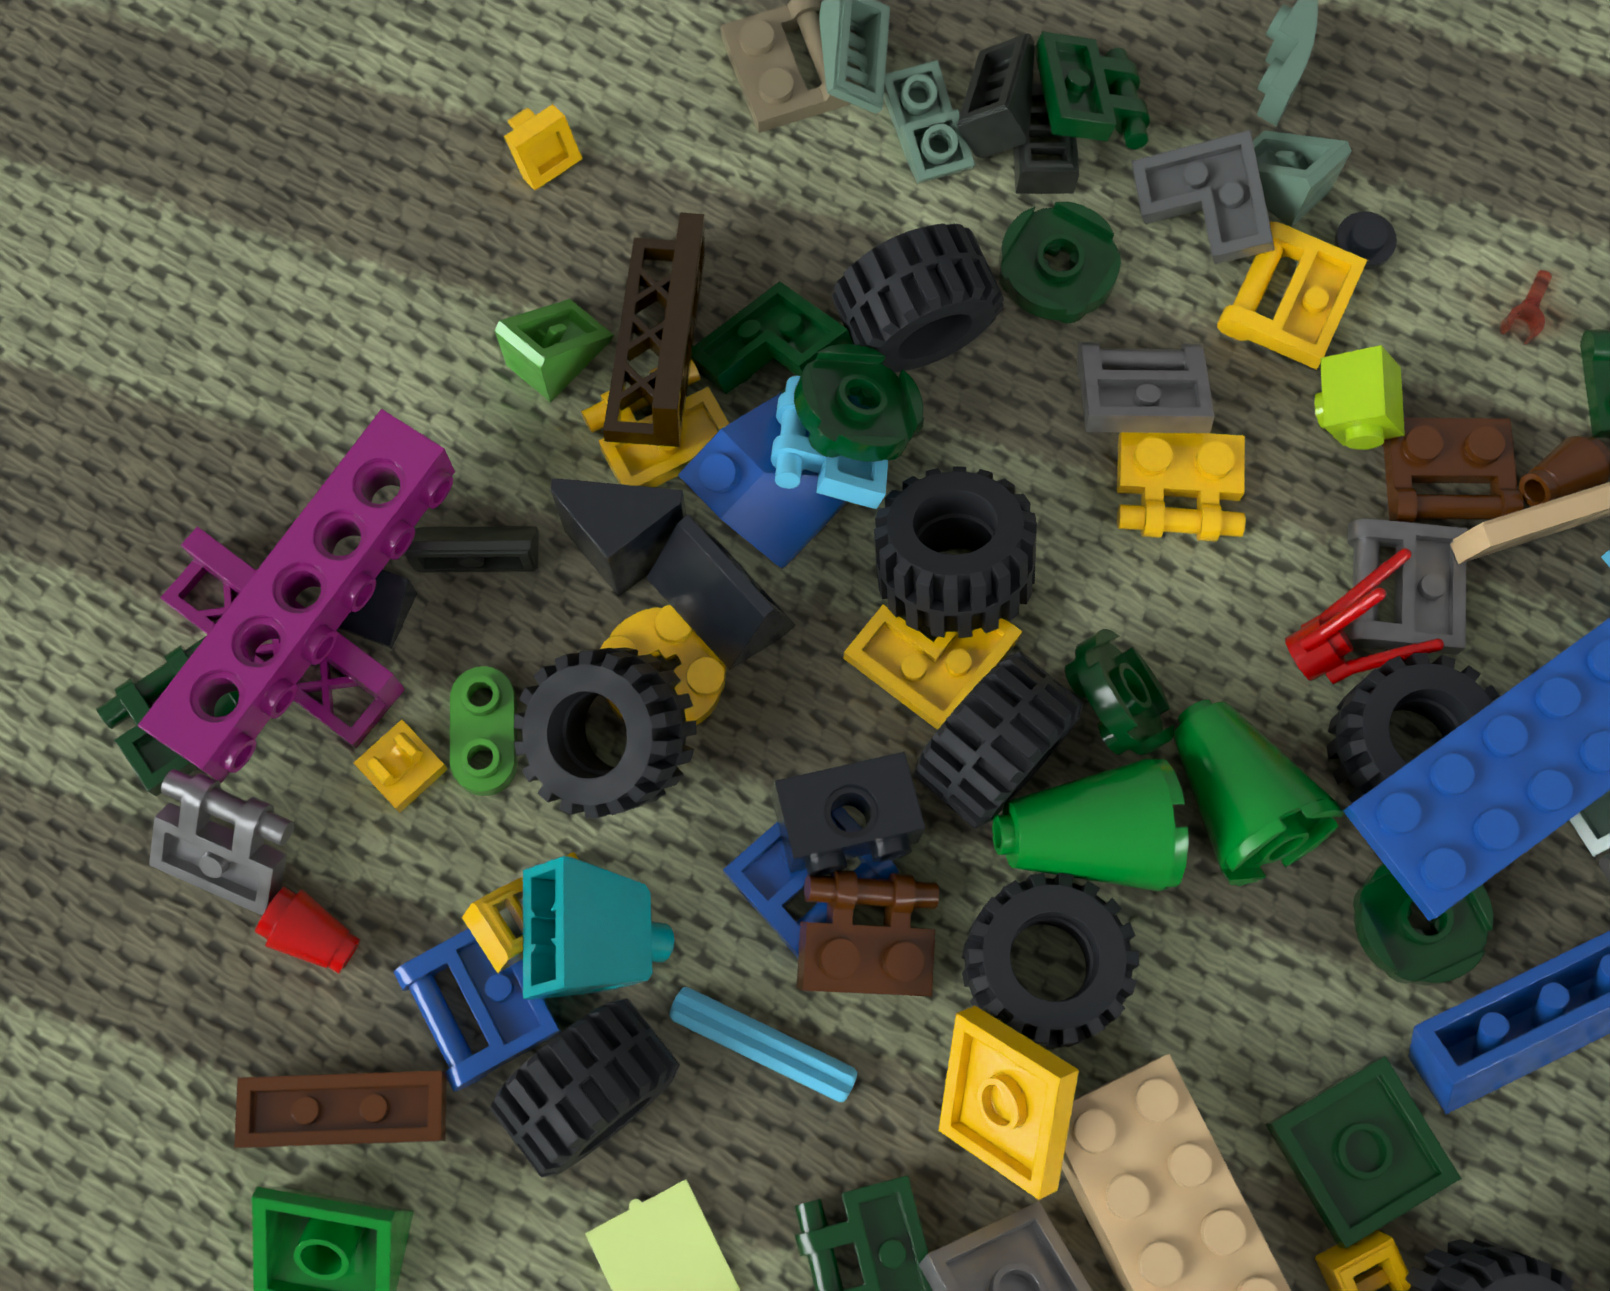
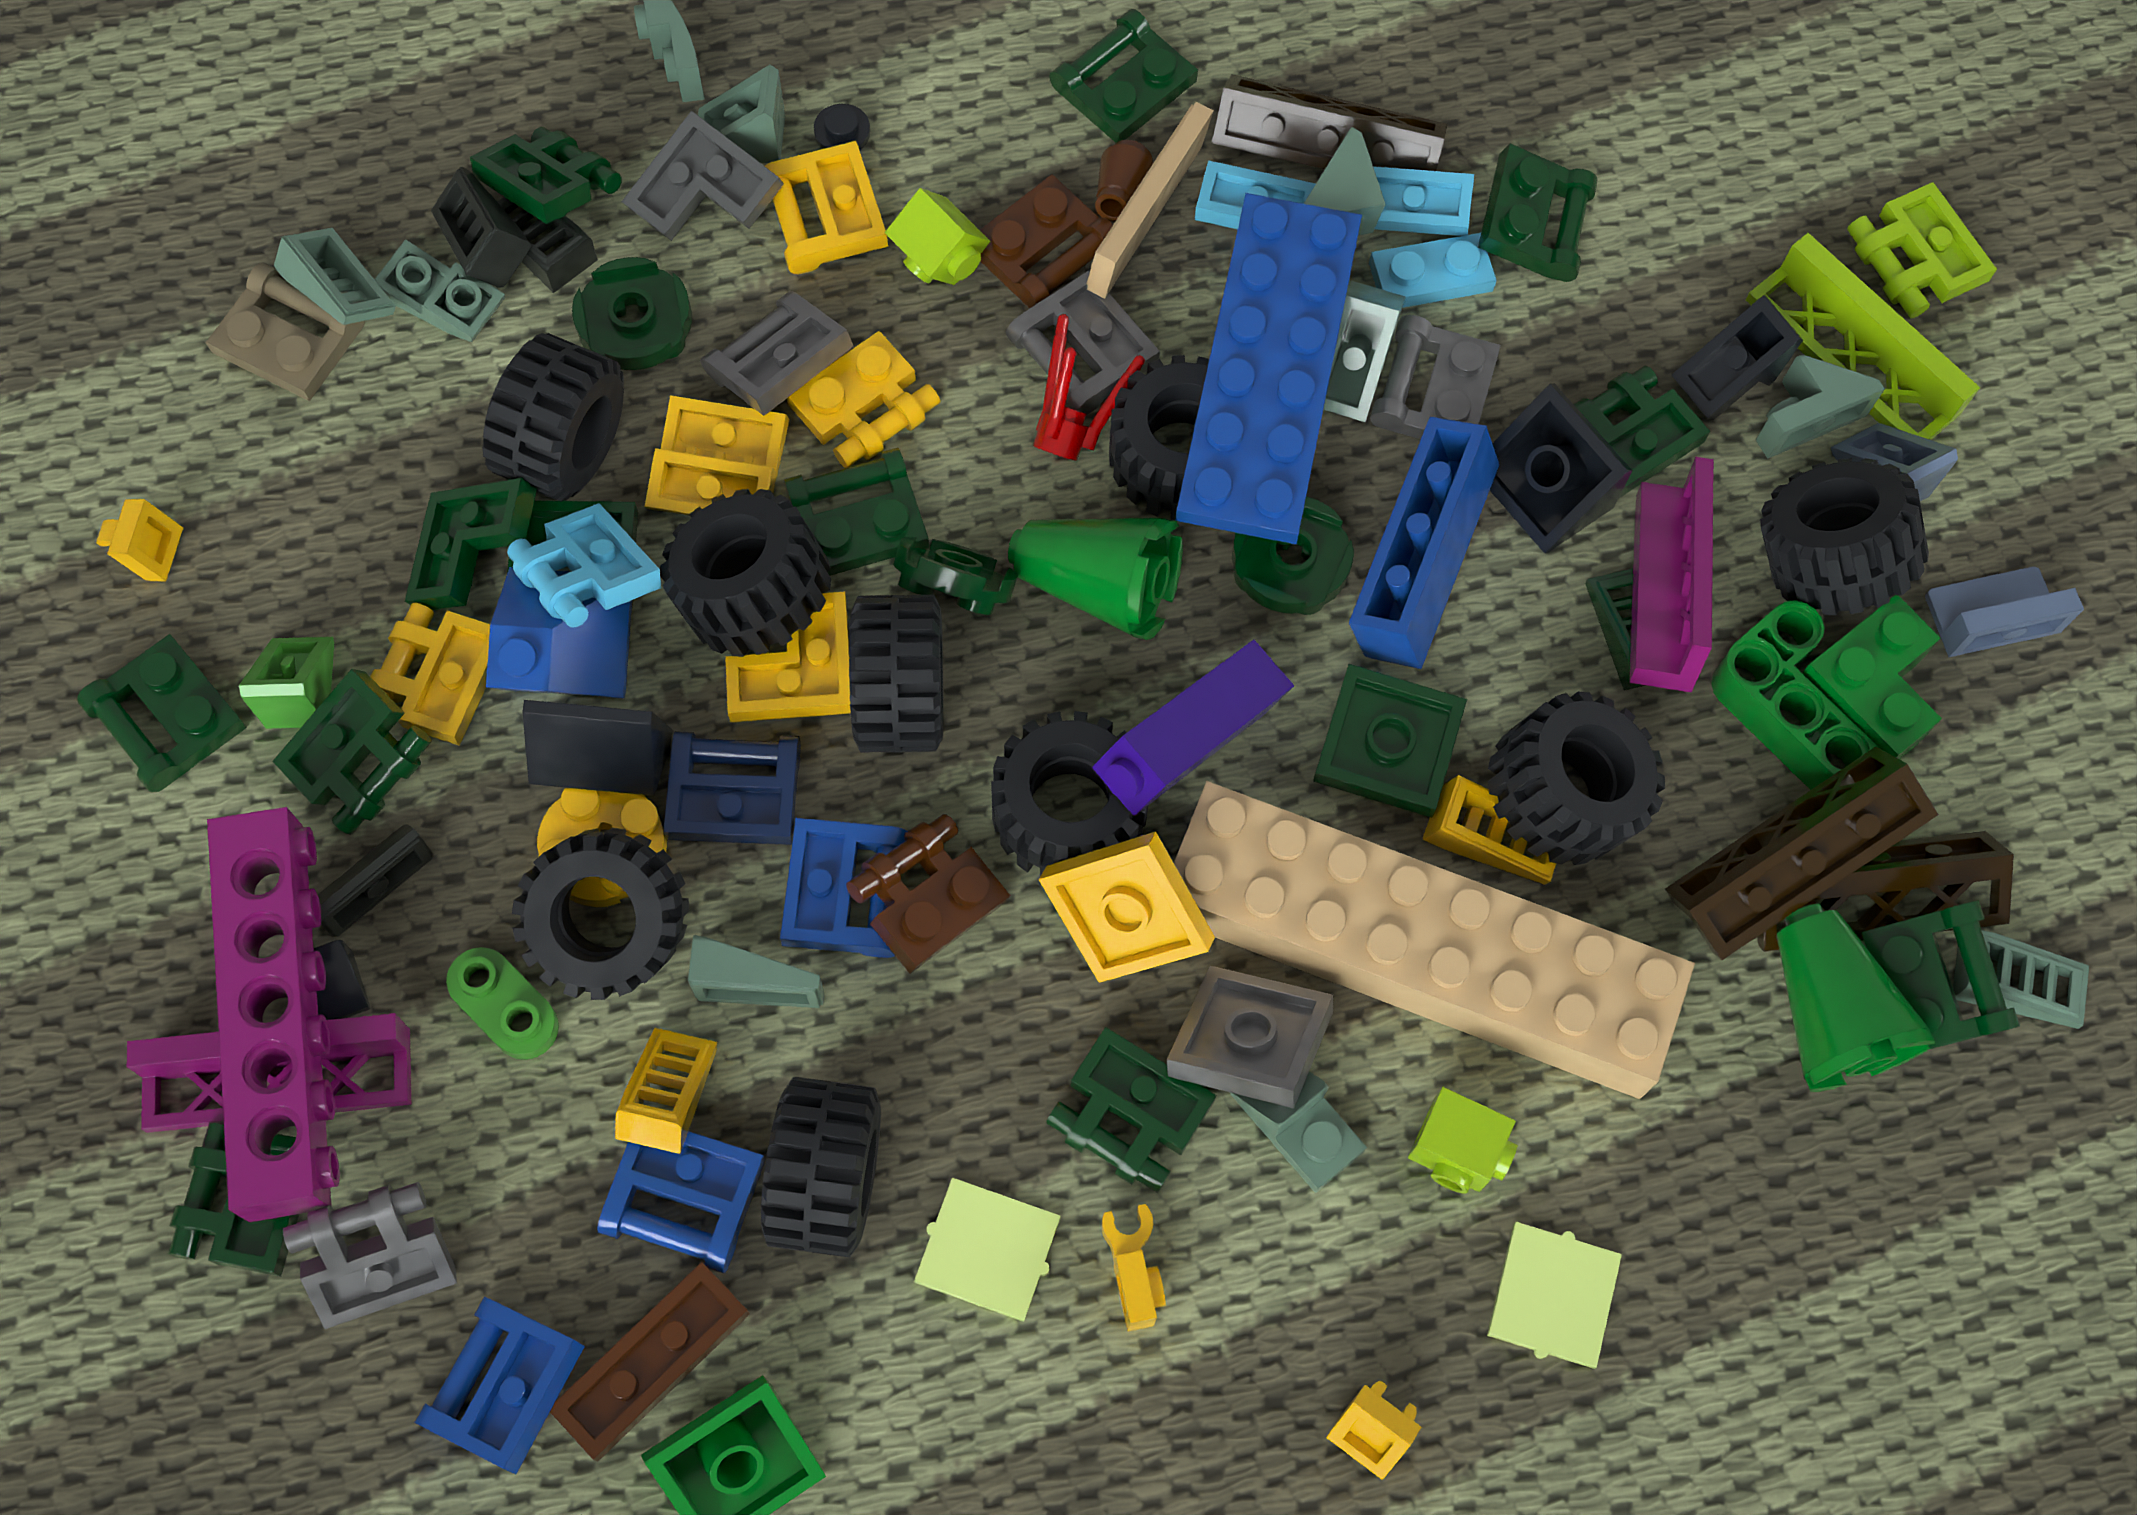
camera: 45 degrees left, 5 degrees down
red cone [255,887,361,974] -> none
yellow tile [353,719,448,813] -> none
teal torso [523,856,674,1000] -> none
black slope [551,478,686,596] -> none
dark brown fence [603,212,705,447] -> none
medium azure axle [669,987,857,1102] -> none
black brick [772,752,925,876] -> none
dark green plate [794,344,923,462] -> none
green cone [992,759,1189,892] -> none
clear red hand [1500,270,1552,345] -> none
none -> dark green plate [77,634,247,792]
none -> dark green plate [272,669,432,835]
none -> blue plate [414,1297,585,1475]
none -> yellow slope [644,395,789,516]
none -> dark blue plate [663,731,801,845]
none -> sand green slope [688,935,824,1008]
none -> dark green plate [784,447,929,576]
none -> dark purple brick [1092,639,1294,816]

